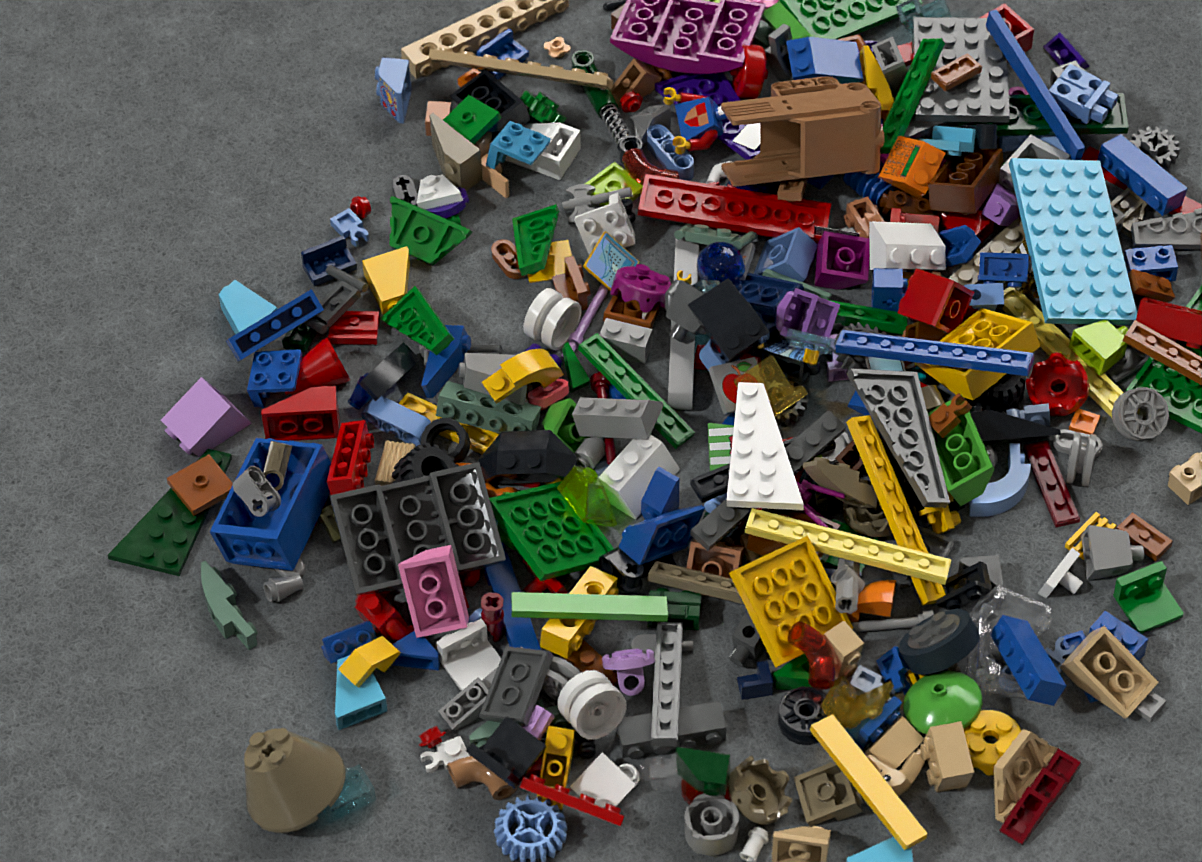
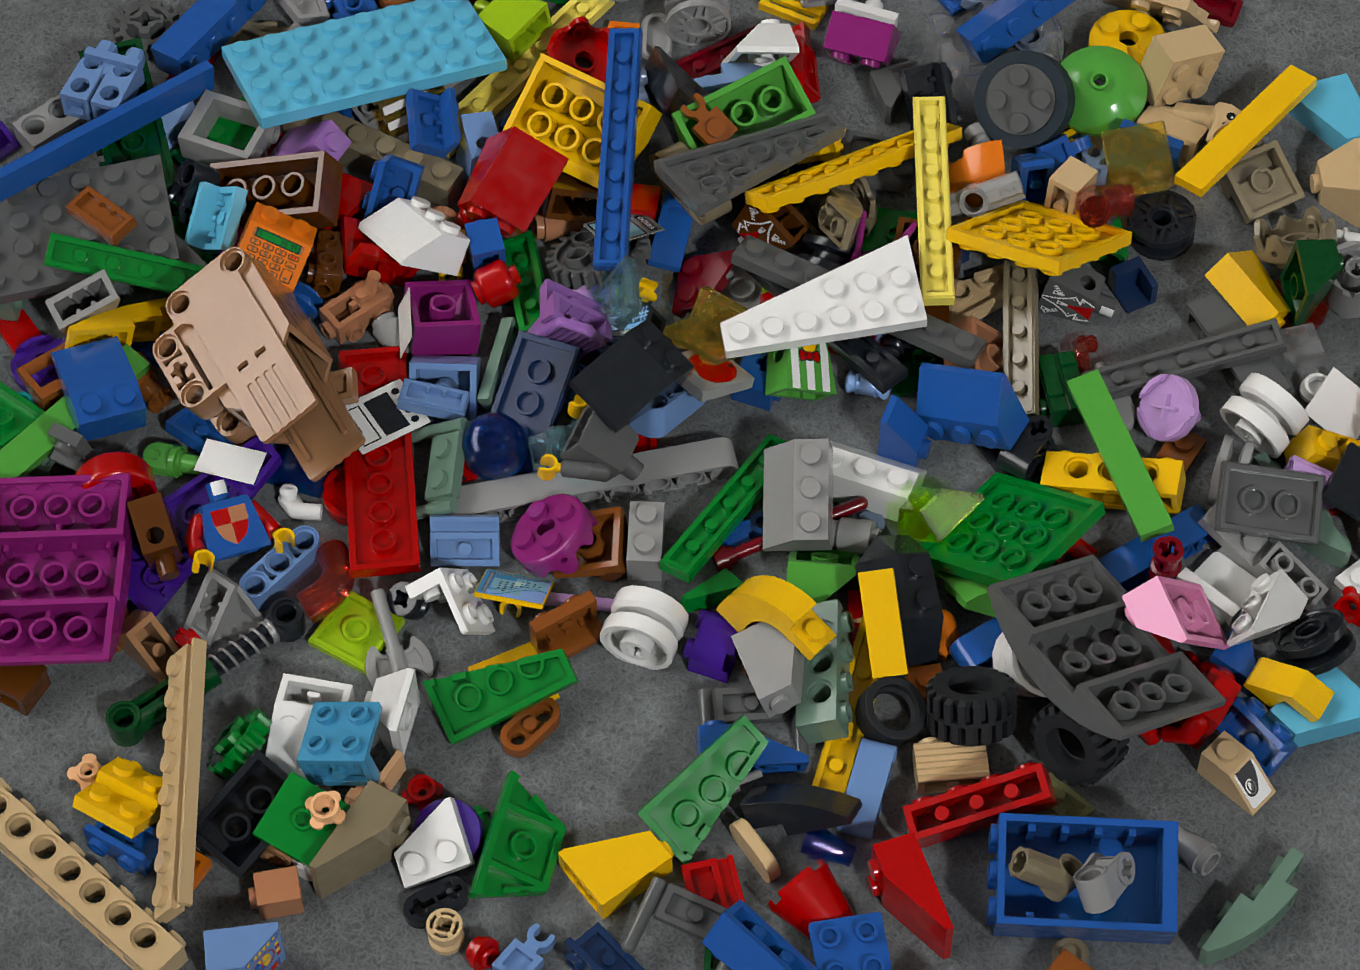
camera: 105 degrees left, 5 degrees up
none -> yellow plate [72,757,163,839]
none -> reddish brown torso [127,492,184,581]
none -> light nougat plate [305,791,346,830]
none -> sticker [346,379,431,455]
none -> white slope [364,668,420,757]
none -> medium blue plate [397,378,471,420]
none -> red plate [401,774,444,812]
none -> tan wheel [426,908,465,956]
none -> medium blue plate [430,515,500,566]
none -> red head [471,259,522,308]
none -> dark red wing [672,250,735,318]
none -> white slope [722,19,799,67]
none -> tan tile [729,818,781,883]
none -> red hinge [790,21,821,103]
none -> magenta slope [823,10,902,69]
none -> yellow tile [858,568,909,679]
none -> blue slope [1010,152,1055,203]
none -> clear red arm [1073,334,1098,373]
none -> tan slope [1197,730,1276,817]
none -> yellow slope [1205,250,1291,328]
none -> white slope [1227,568,1308,647]
none -> black wheel [1275,608,1356,676]

